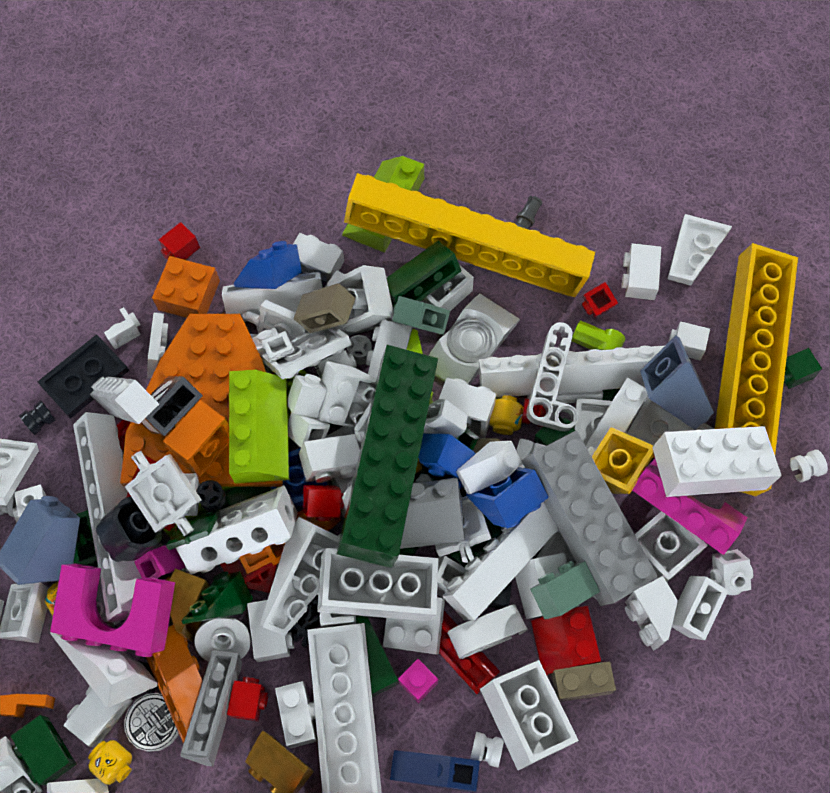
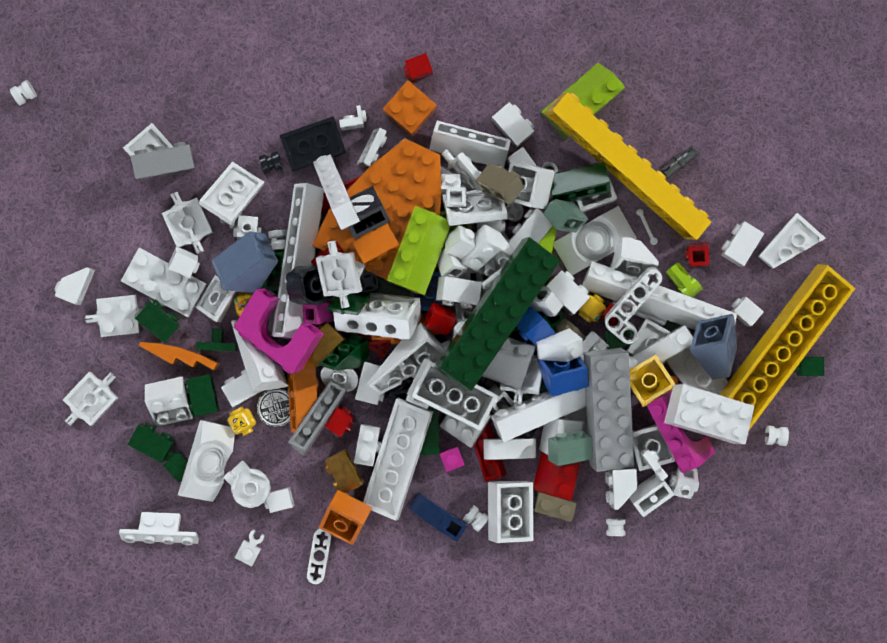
camera: 20 degrees right, 20 degrees up
blue slope [234,241,302,289] -> none
none -> dark green tile [196,328,238,351]
none -> white wheel [268,230,287,251]
none -> white wheel [606,519,626,536]
none -> white slope [610,237,659,278]
none -> white hinge [636,208,658,245]
none -> white plate [640,449,668,481]

